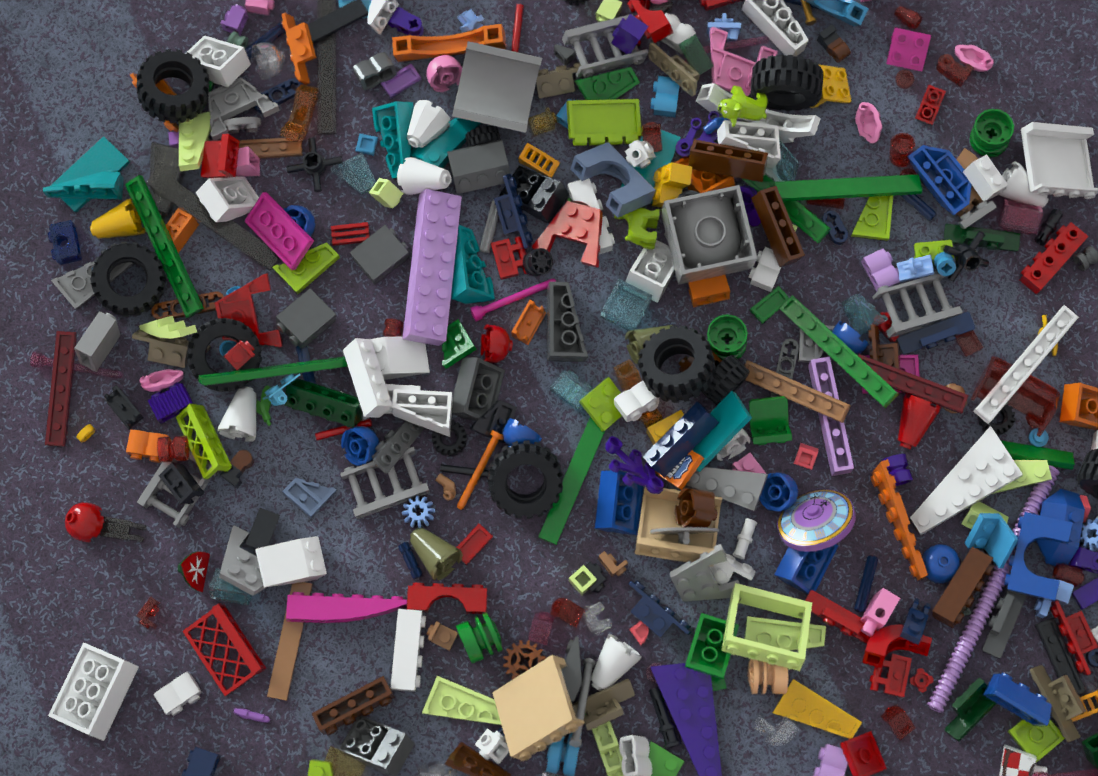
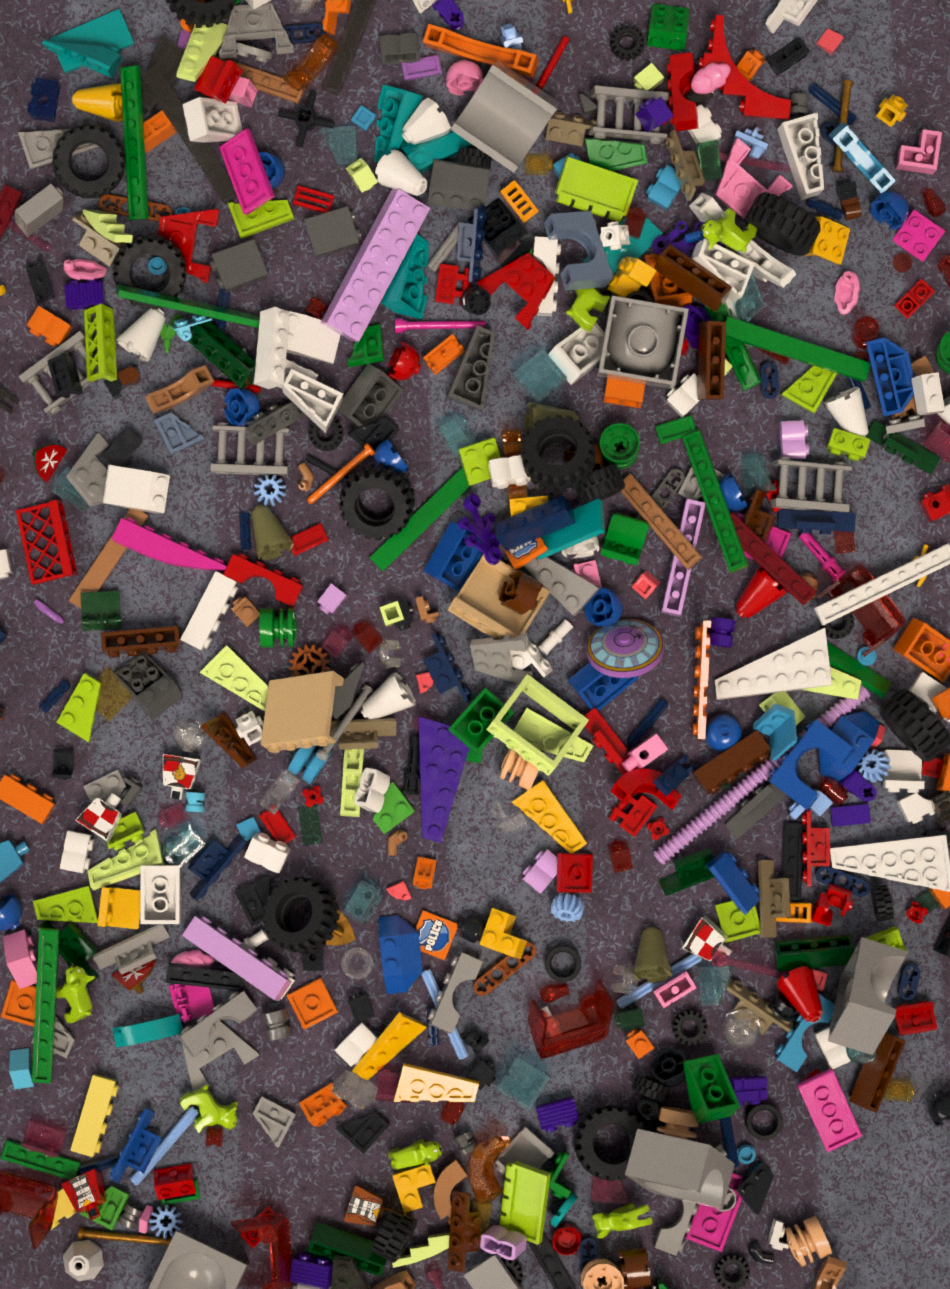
camera: 20 degrees right, 10 degrees up
clear red wheel [157,436,189,463] -> none
red bracket [224,340,255,370] -> none
light grey shield [650,527,719,545] -> none
light blue hips [897,255,934,282] -> none
dark azure wheel [934,252,956,276] -> none
black bar [943,231,989,282] -> none
none -> dark green hinge [80,591,121,631]
none -> medium nougat arch [145,365,214,414]
none -> lavender brick [317,584,347,615]
none -> dark pink pin [798,533,847,582]
none -> dark blue axle [807,197,844,220]
none -> white cone [824,387,869,438]
none -> blue cylinder [870,191,909,229]

